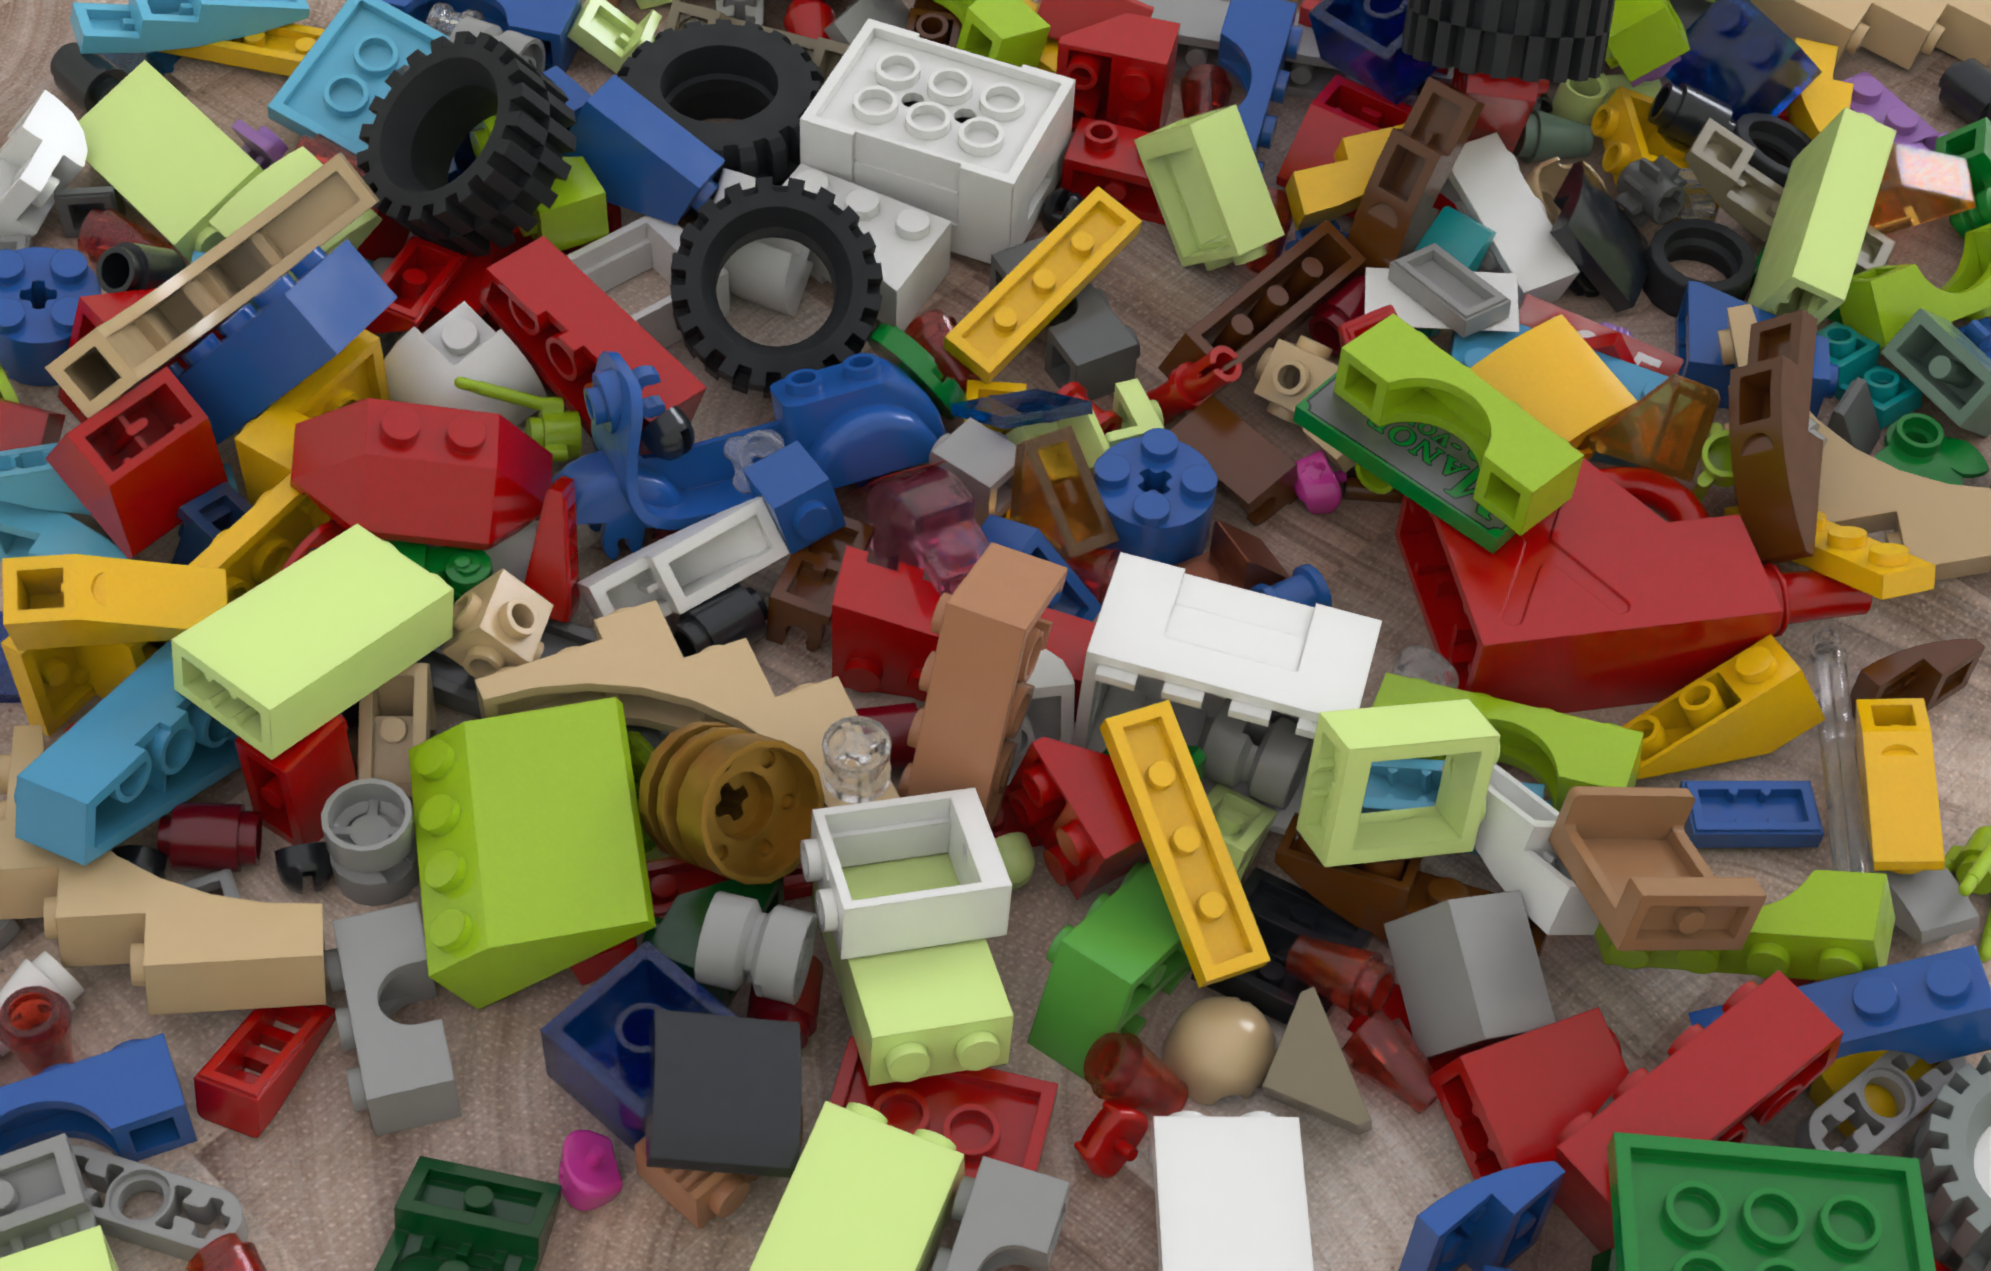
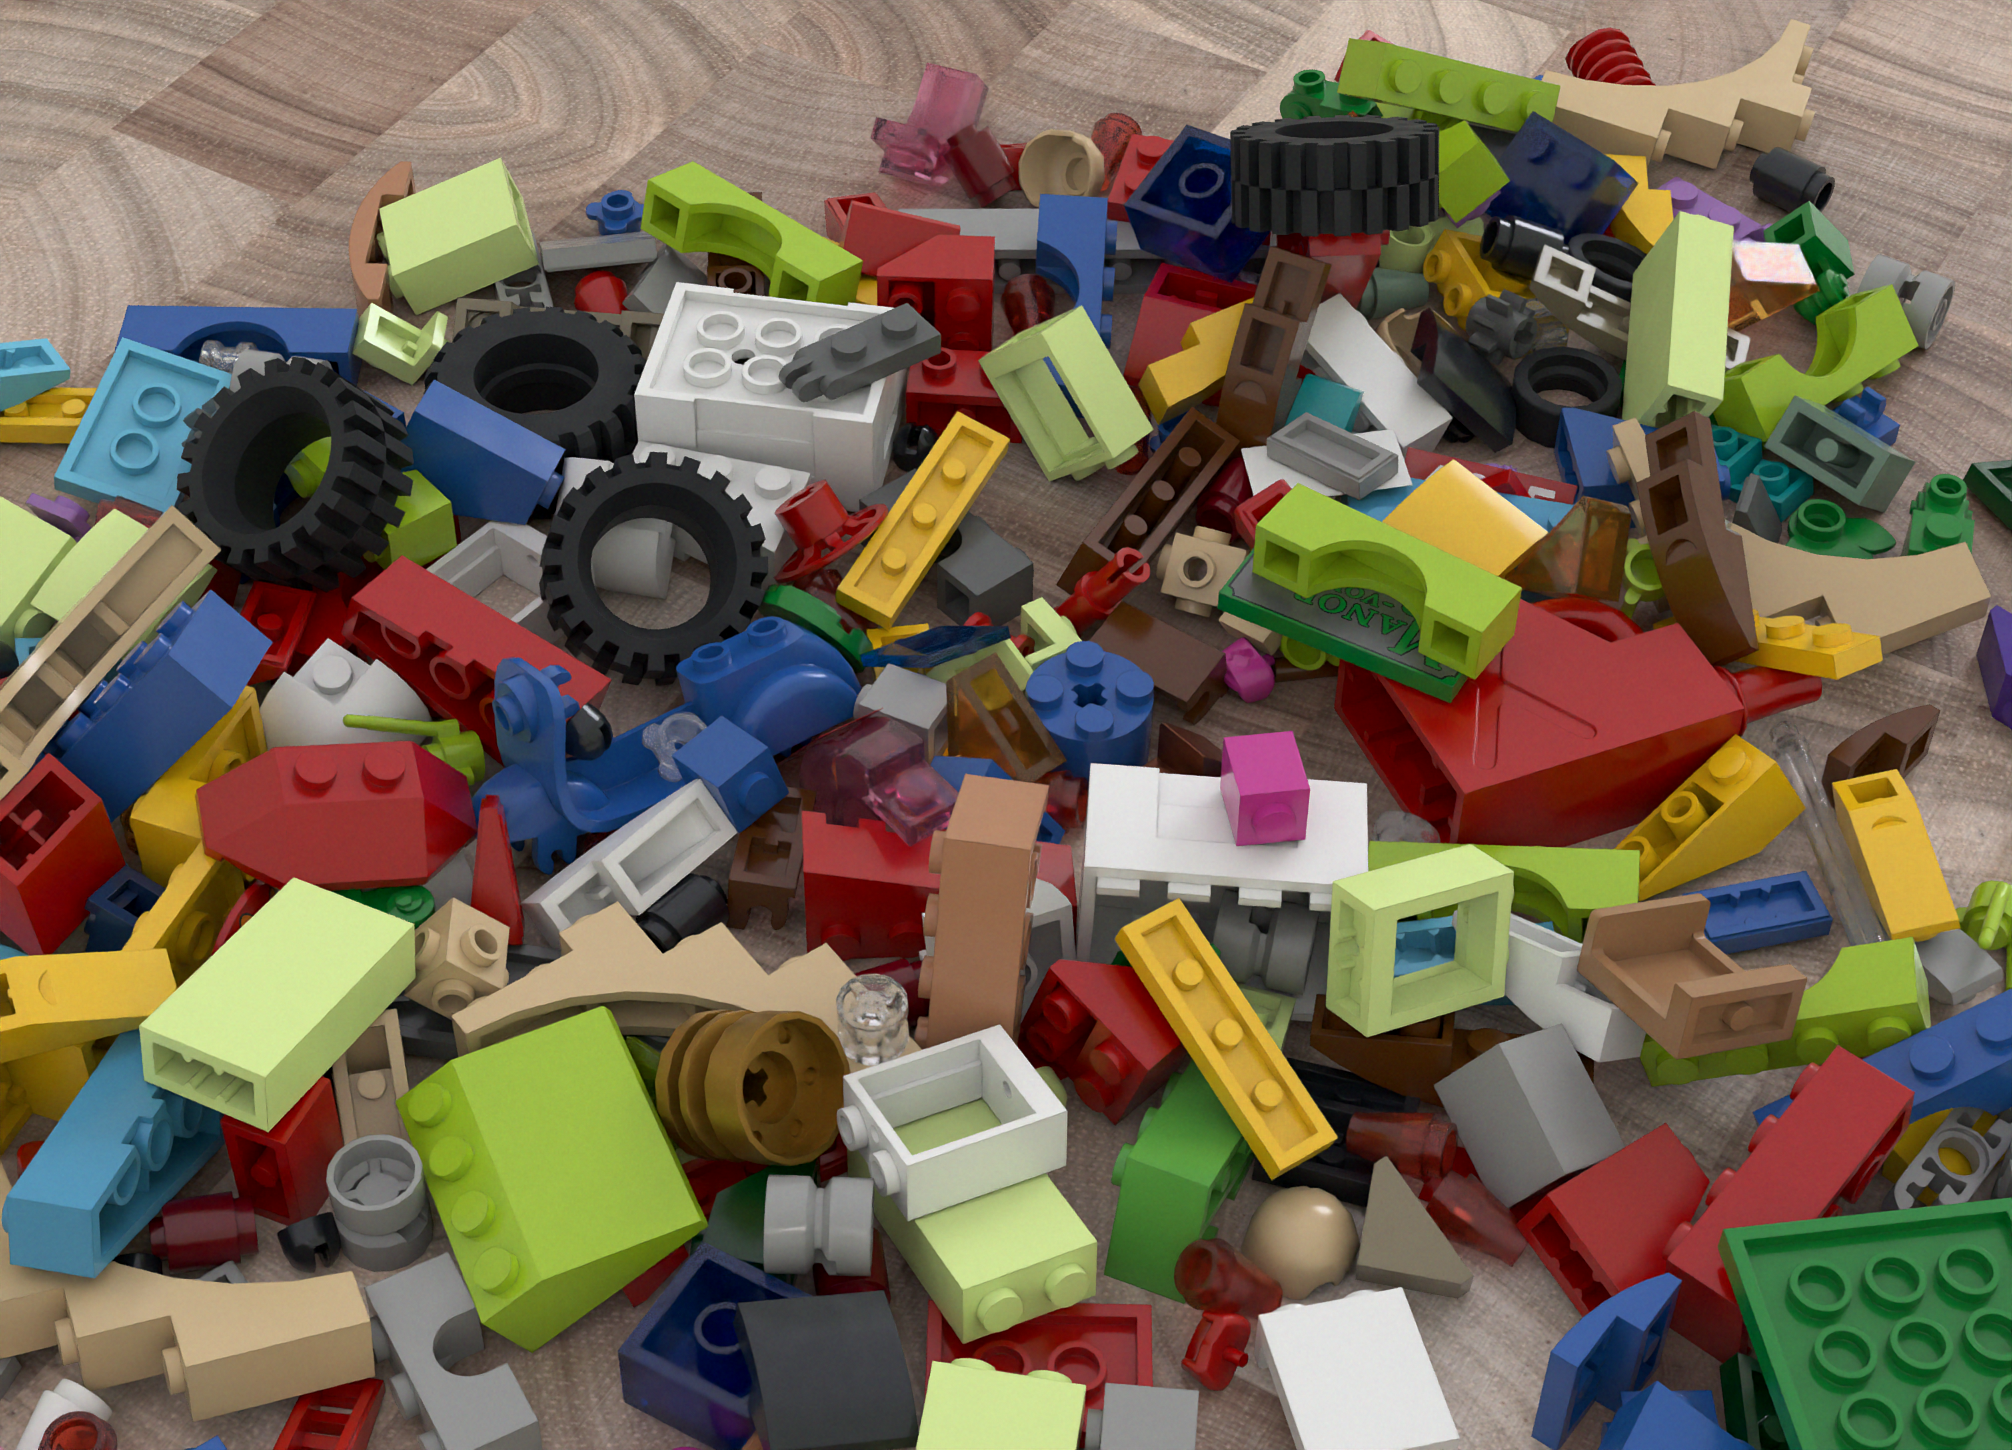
camera: 10 degrees left, 5 degrees down
none -> red wheel [773,480,889,584]
none -> dark grey hinge [779,303,941,402]
none -> dark pink brick [1220,731,1310,846]

